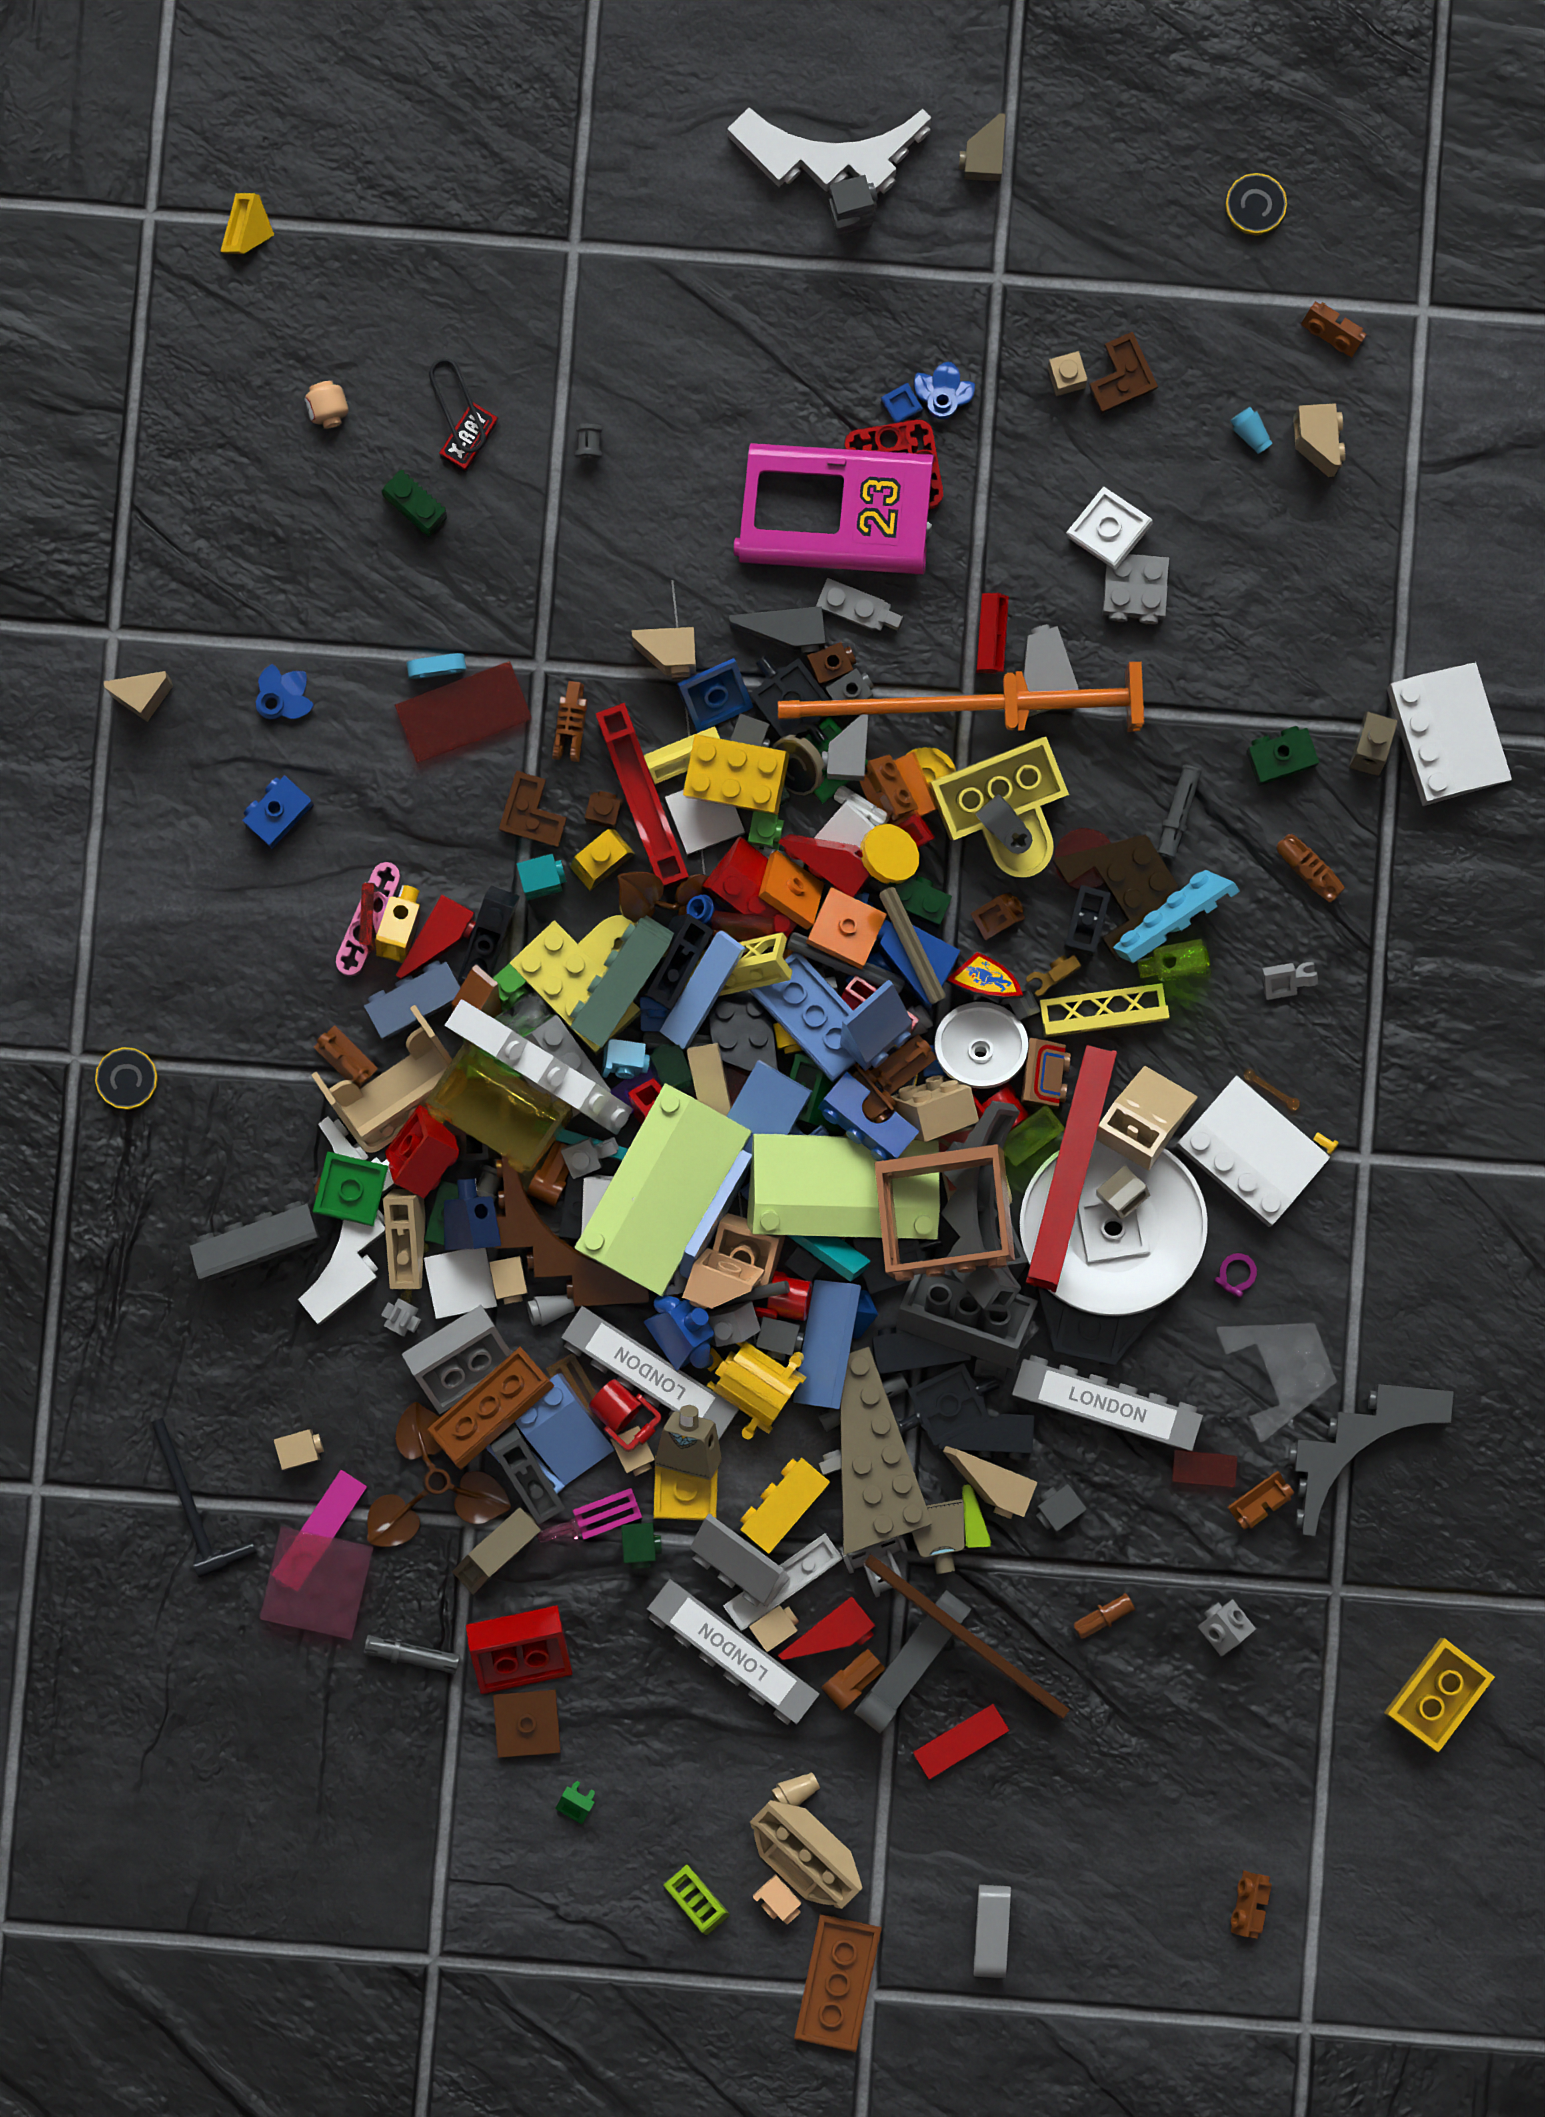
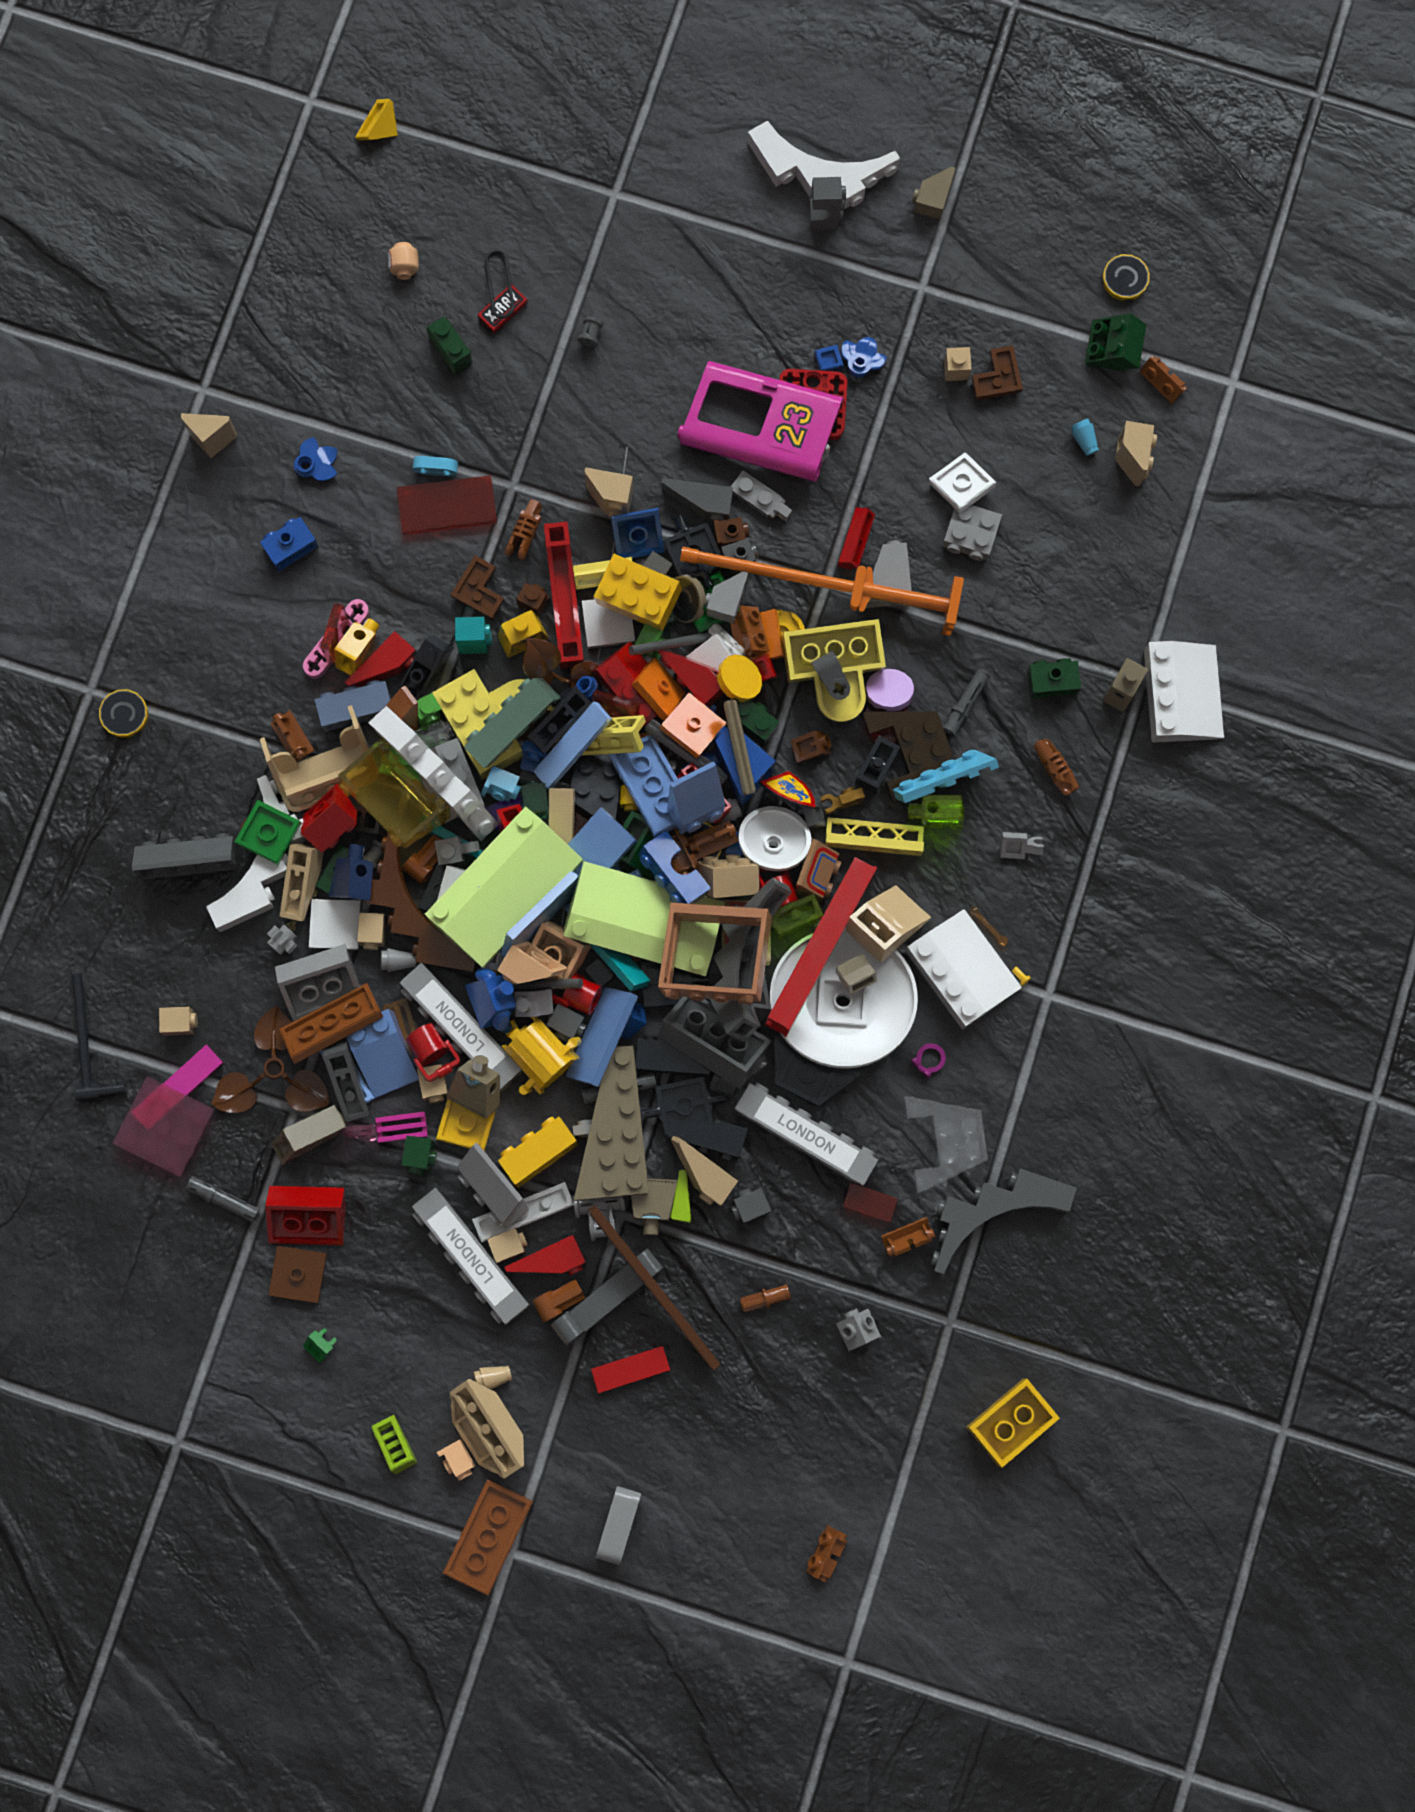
camera: 10 degrees right, 5 degrees down
none -> dark grey bar [629,632,712,655]
none -> lavender tile [866,669,914,712]
none -> dark green slope [1085,313,1147,371]

